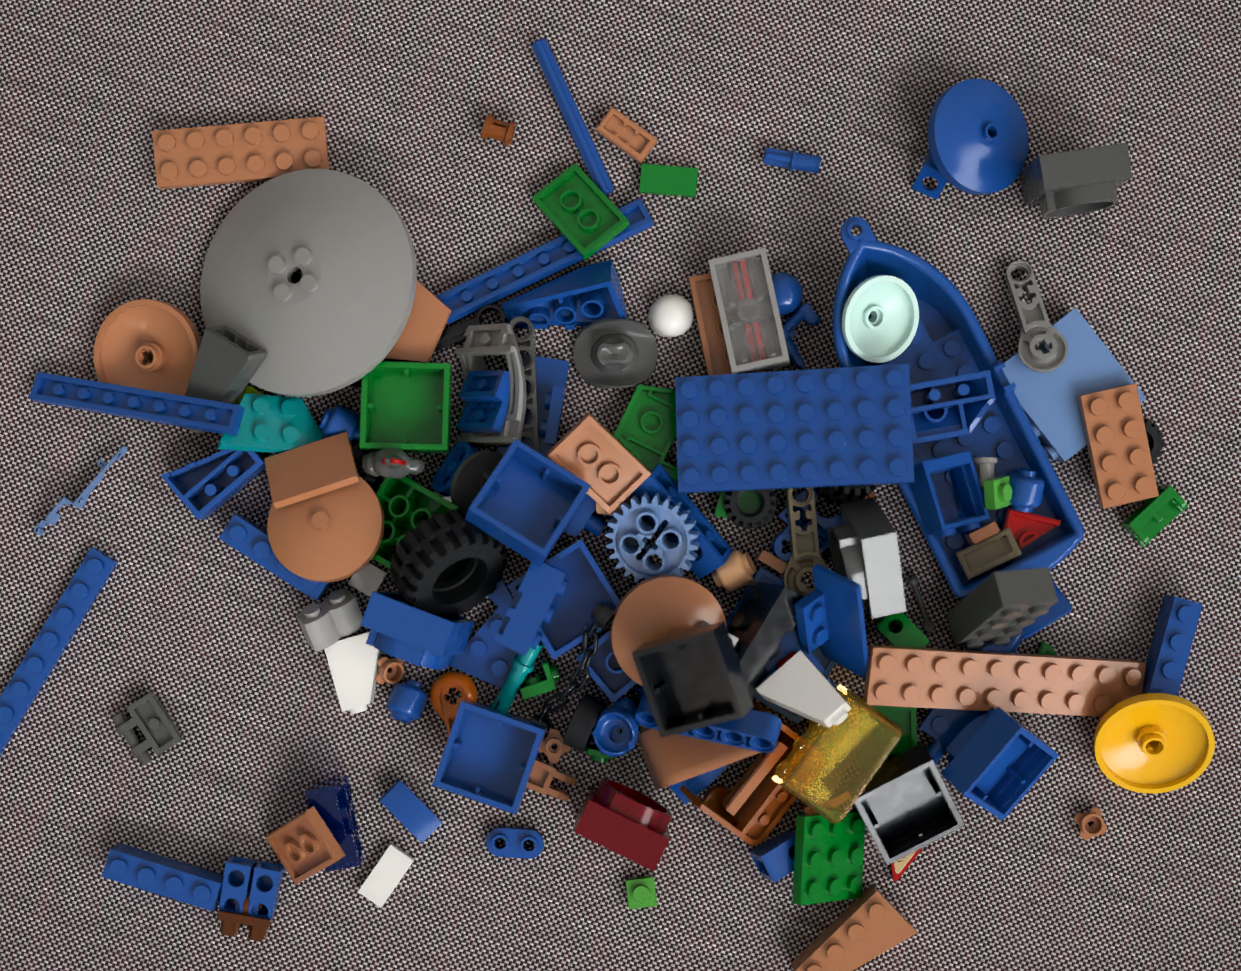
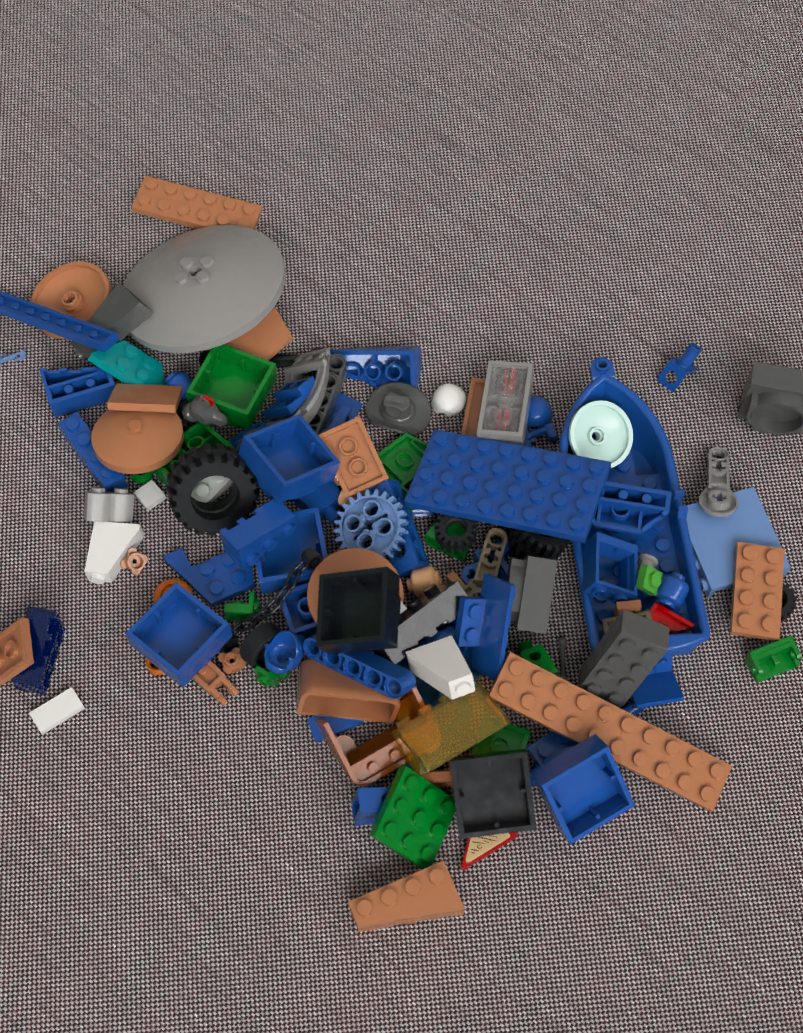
camera: 20 degrees right, 25 degrees down
blue container [360,592,475,670] -> none
blue slope [379,779,442,843] -> none
blue head [386,679,428,724] -> none
blue plate [436,198,654,324] -> none
dark orange bush [481,114,516,147] -> none
blue plate [486,826,544,859] -> none
teal pin [490,640,544,713] -> none
green plate [531,163,630,260] -> none
blue axle [532,38,614,196] -> none
dark red container [574,776,672,872] -> none
nougat plate [595,107,658,164] -> none
bright green plate [625,875,657,909] -> none
green tile [639,164,698,198] -> none
nougat tile [721,739,788,816] -> none
blue axle [763,148,821,174] -> none
blue dish [928,79,1029,195] -> none
nougat plate [1074,807,1107,840] -> none
yellow dish [1093,693,1215,794] -> none
blue brick [1142,595,1203,696] -> none

